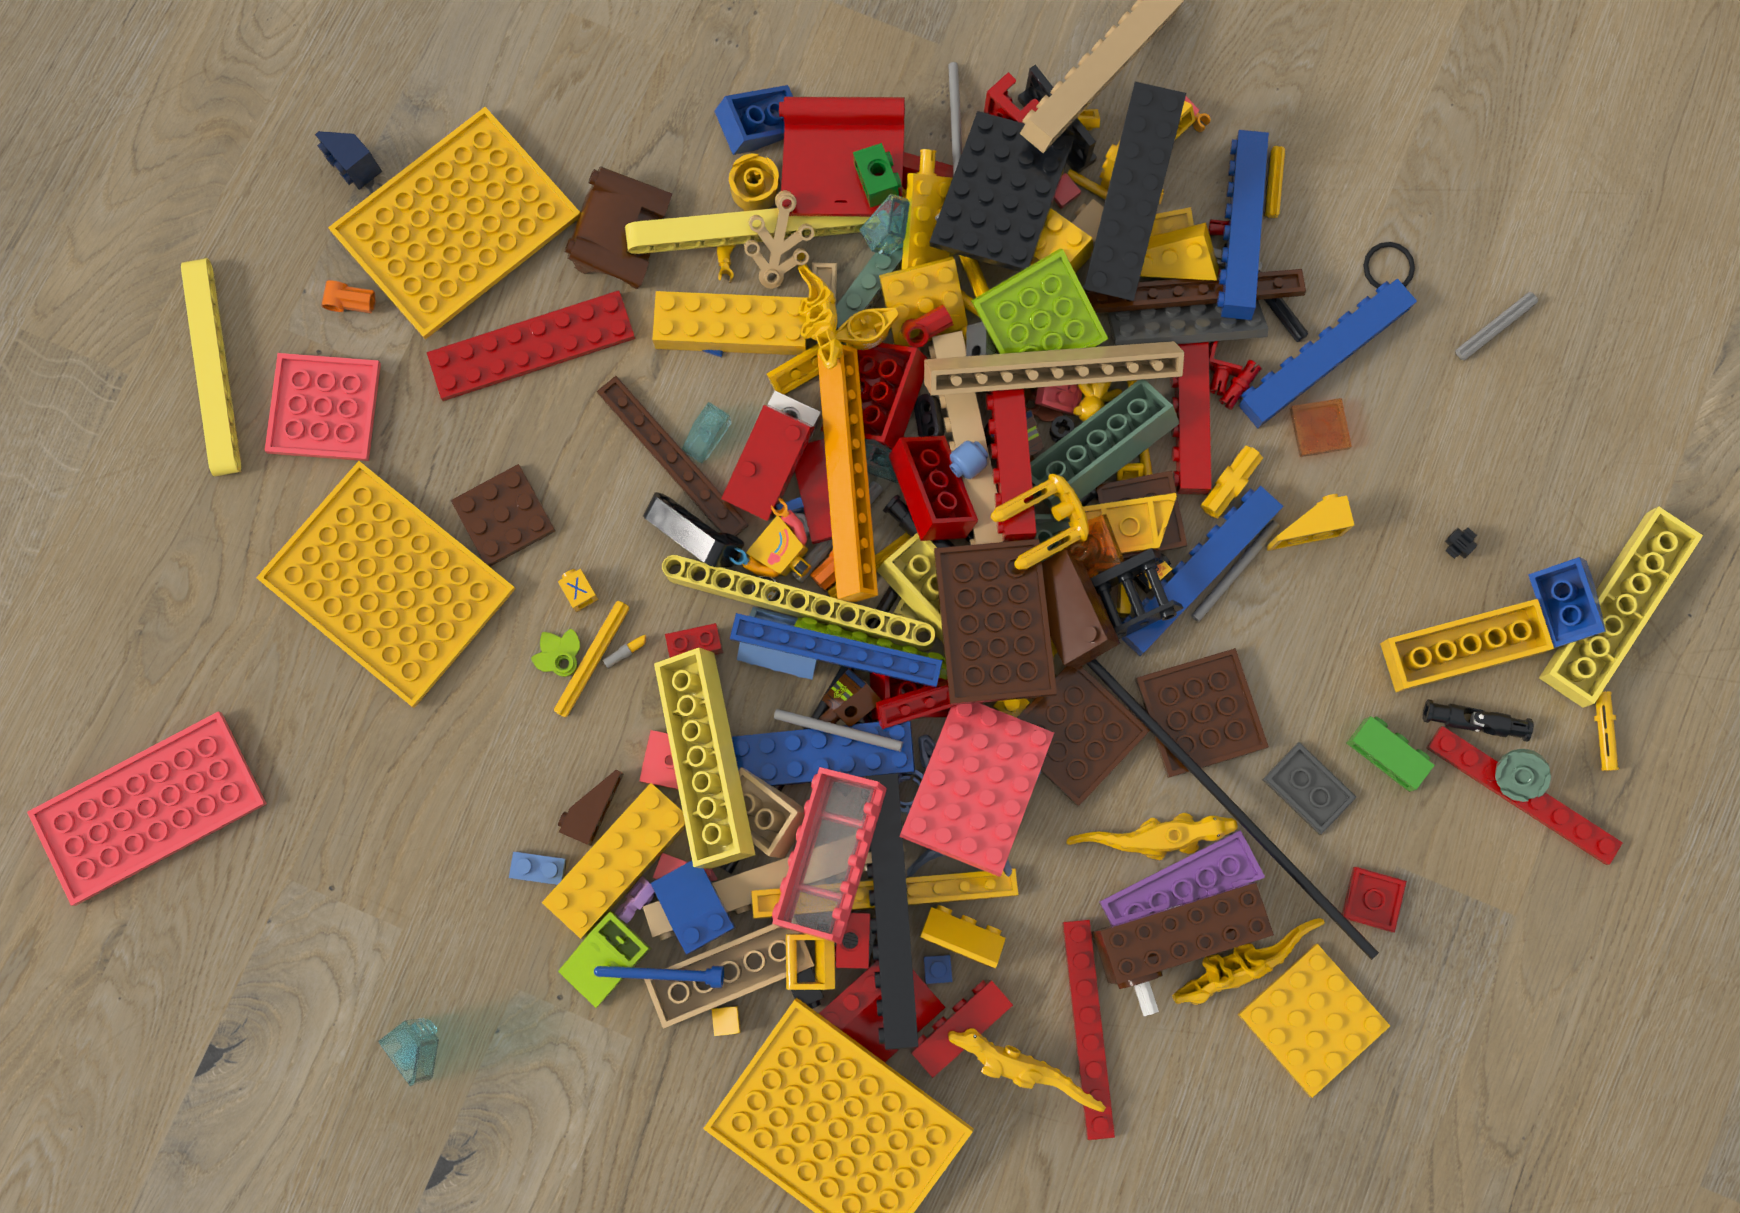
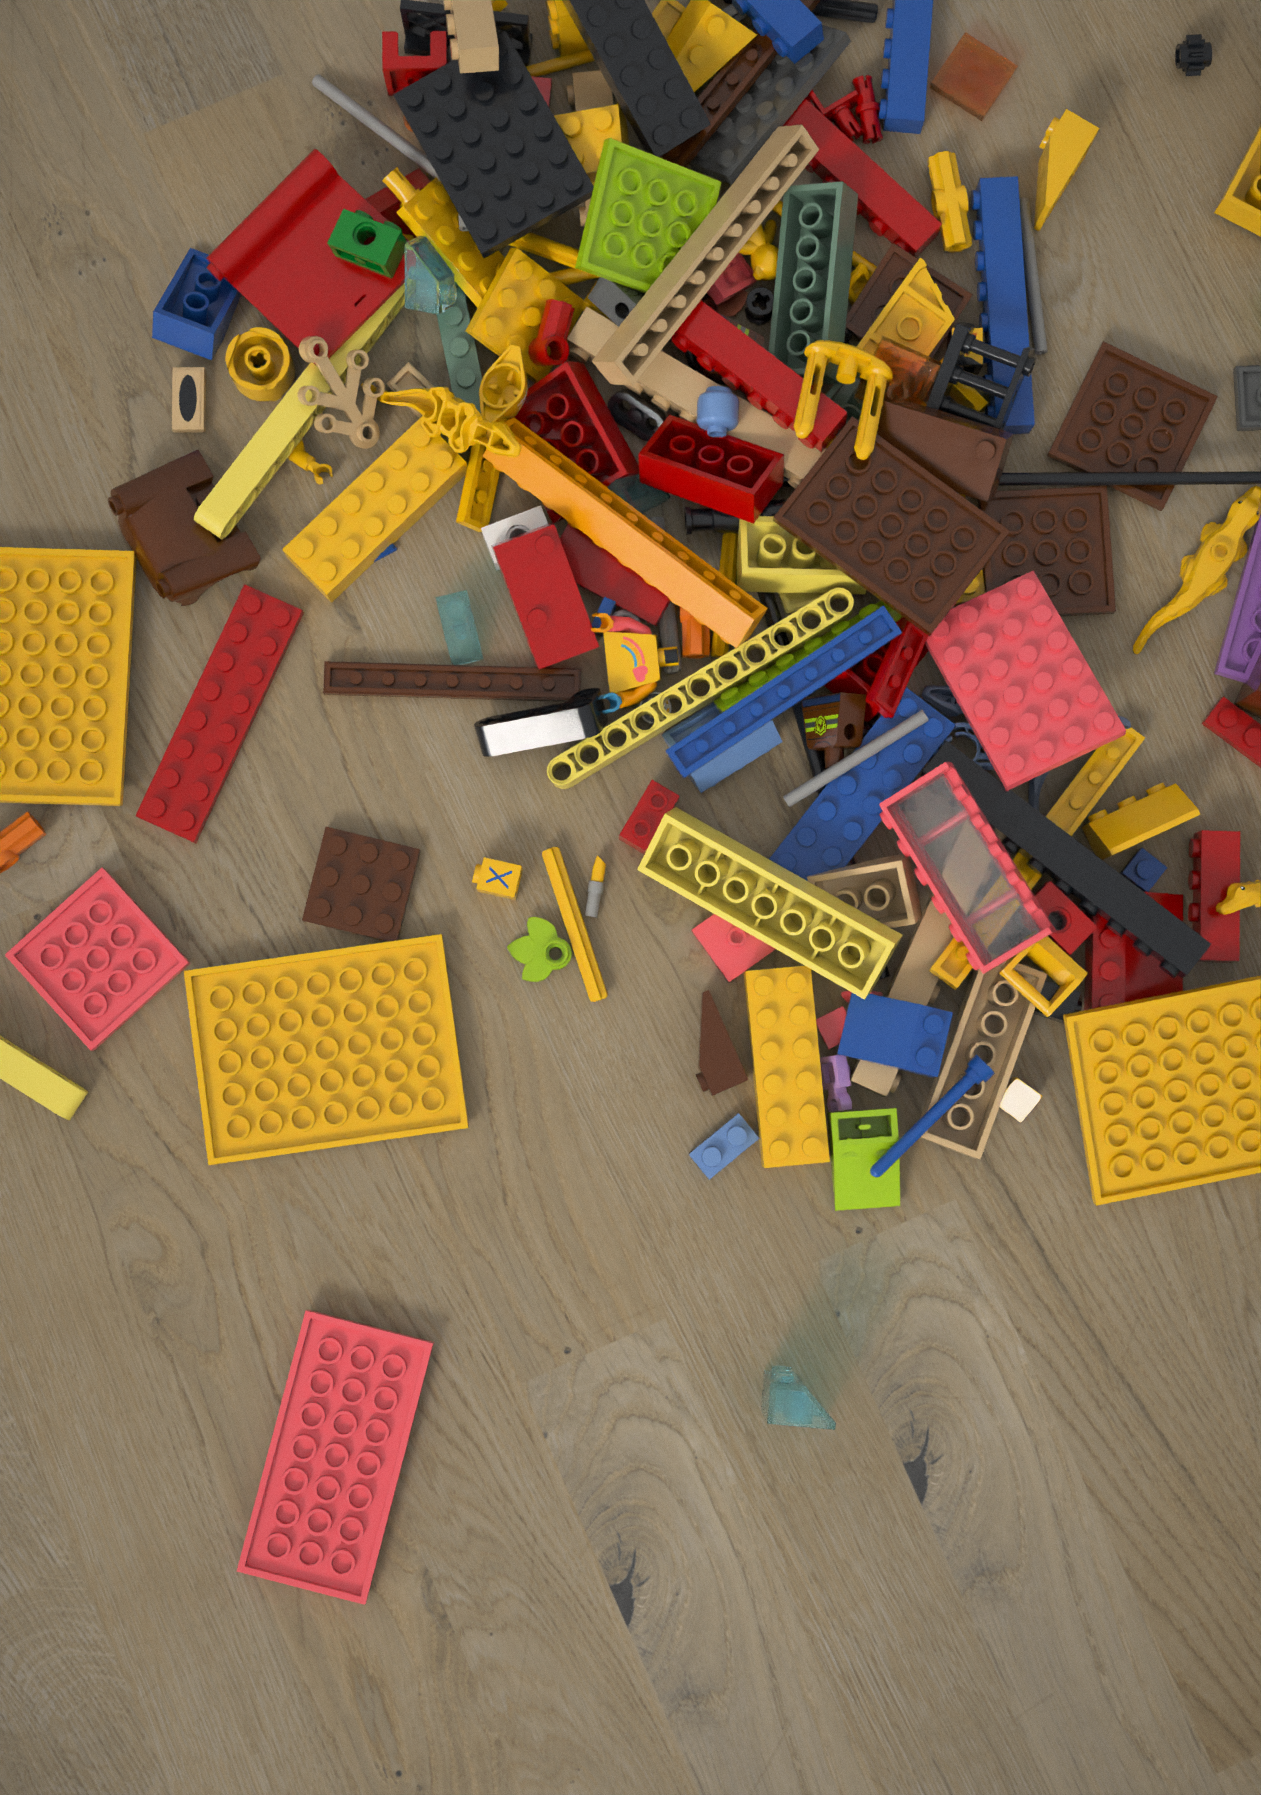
camera: 50 degrees left, 5 degrees up
none -> tan tile [172,367,206,433]

